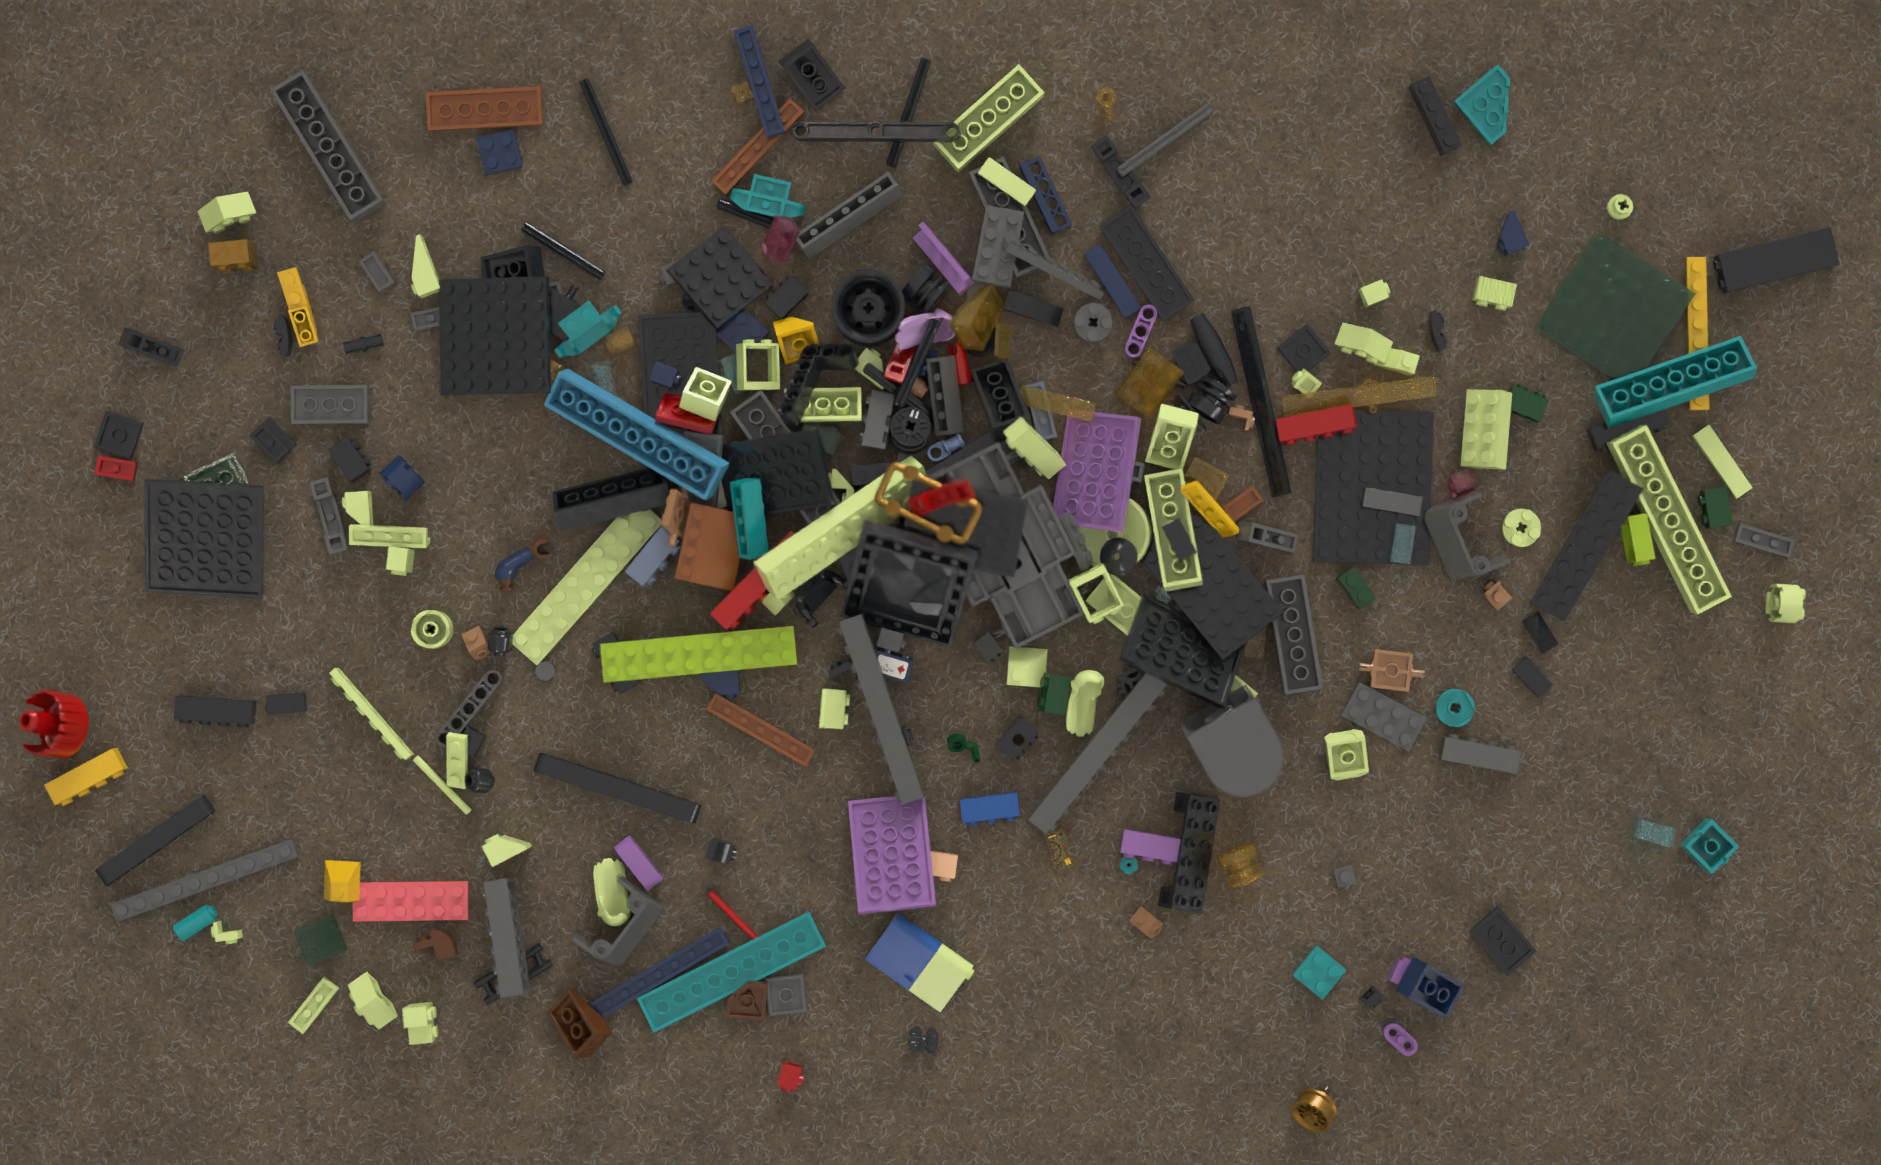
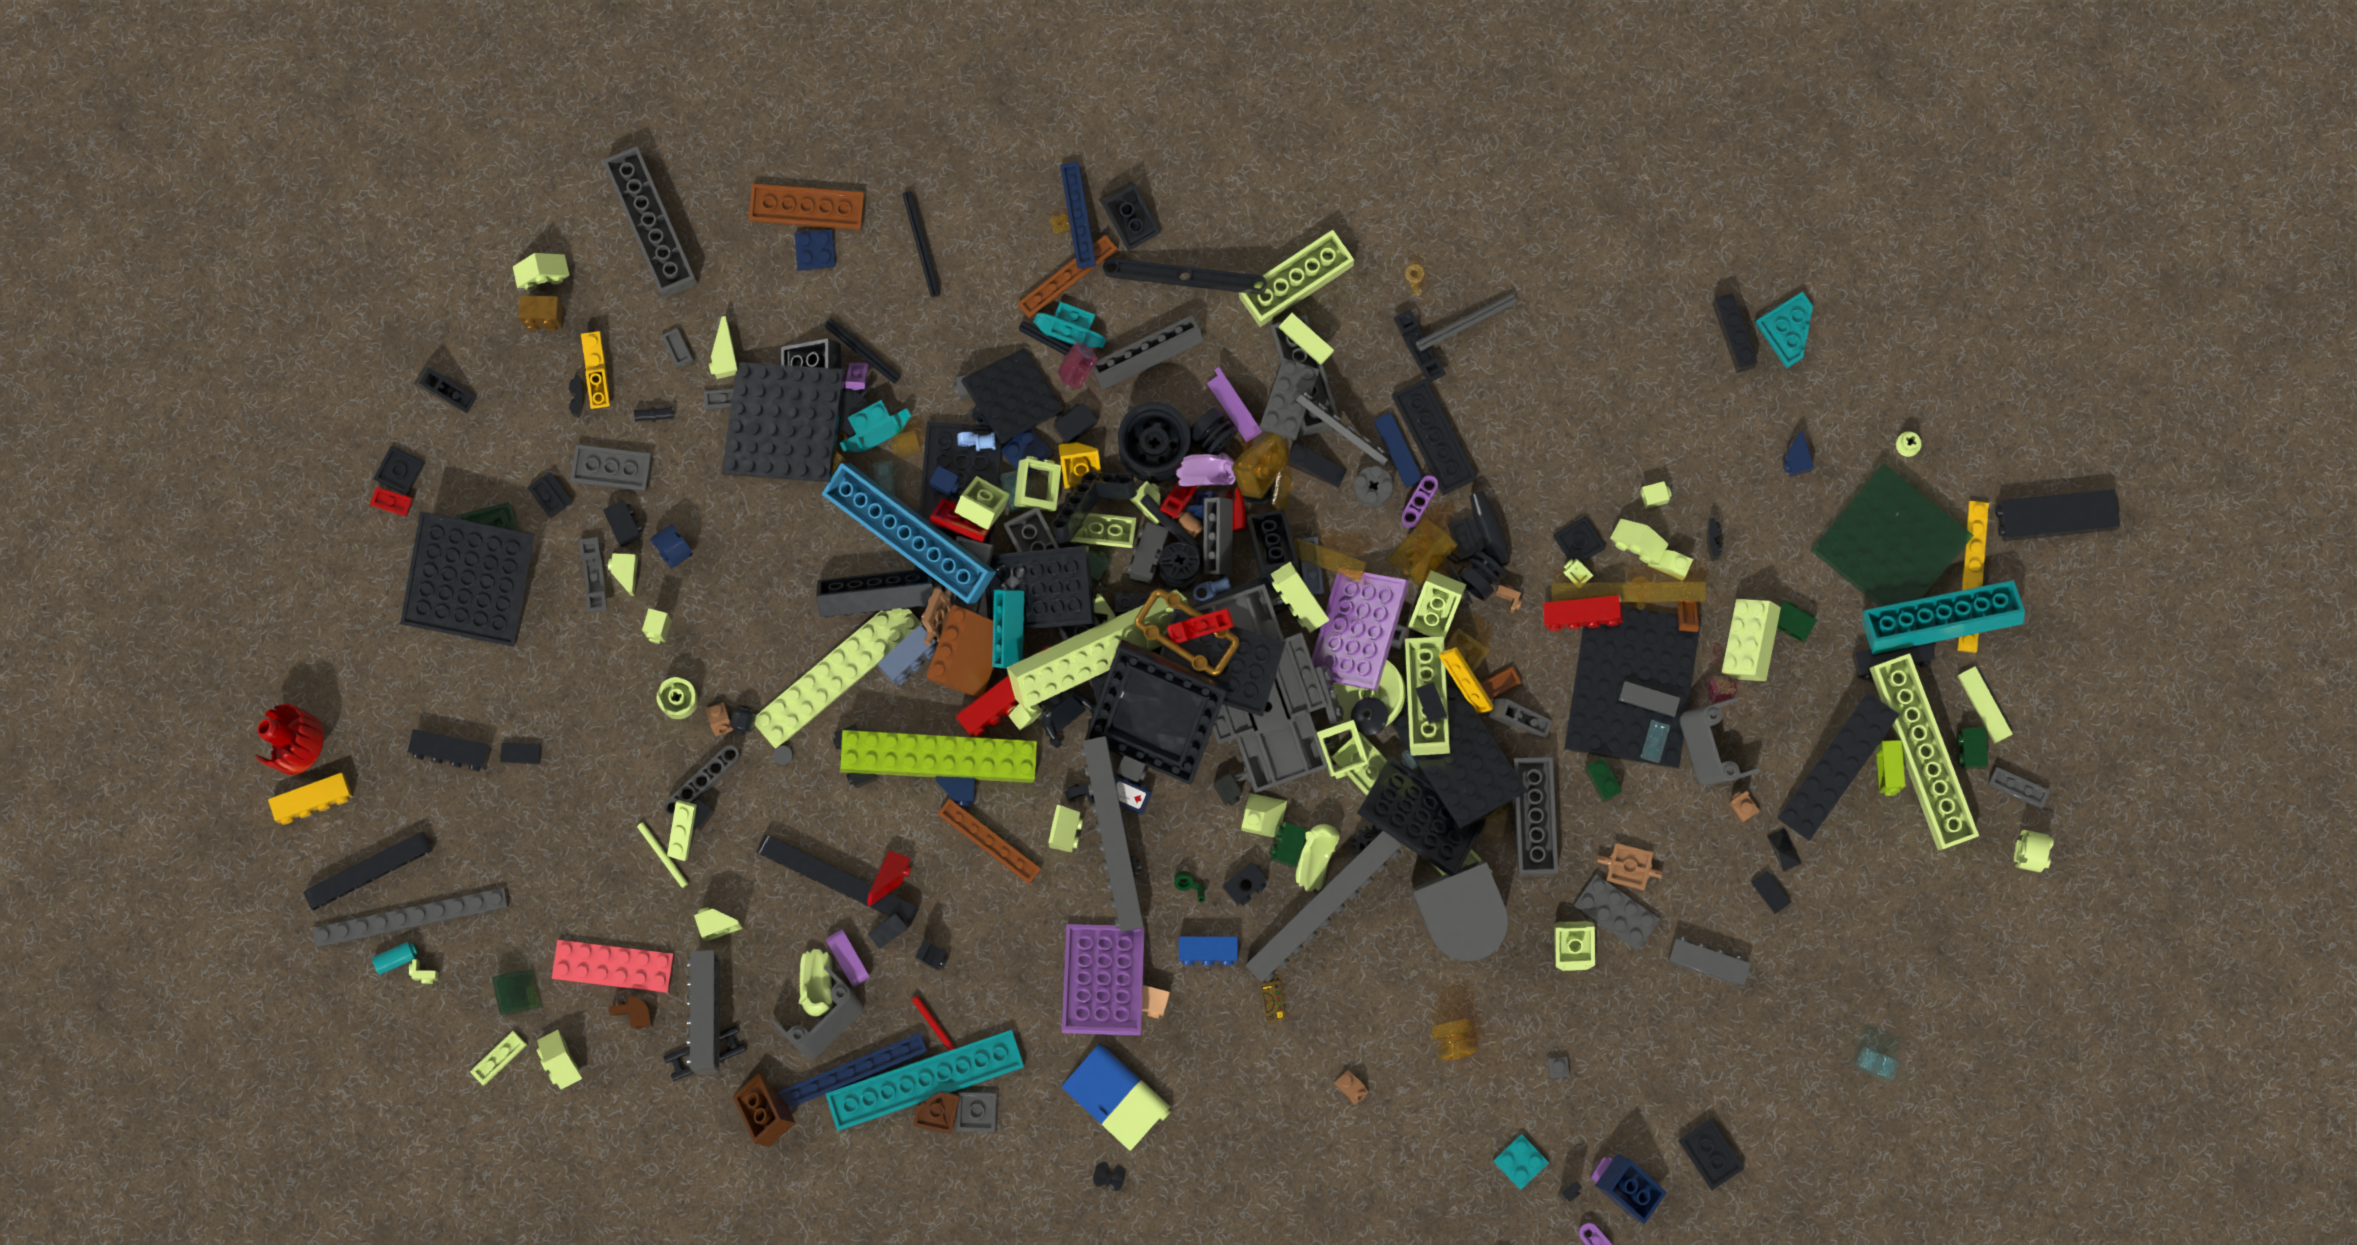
camera: 10 degrees right, 10 degrees down
yellow slope [324,860,361,902] -> none
yellowish green plate [330,668,414,760] -> none
yellowish green fence [349,524,430,548] -> none
yellowish green brick [403,1002,438,1045] -> none
black head [464,768,495,793] -> none
dark blue piece [495,535,551,591] -> none
red brick [777,1061,804,1092] -> none
black axle [886,58,931,168] -> none
black axle [894,318,941,407] -> none
dark blue fence [1019,156,1072,235] -> none
medium lavender brick [1119,829,1181,865] -> none
teal plate [1119,857,1138,874] -> none
black bracket [1158,792,1220,913] -> none
black plate [1231,306,1292,498] -> none
teal plate [1435,689,1475,727] -> none
yellowish green brick [1472,276,1517,311] -> none
yellowish green plate [1501,509,1541,547] -> none
teal brick [1679,818,1739,874] -> none
none -> medium lavender plate [846,363,869,390]
none -> red slope [867,850,912,906]
none -> black tile [868,911,910,949]
none -> light blue connector [957,432,996,451]
none -> dark orange tile [1677,597,1699,632]

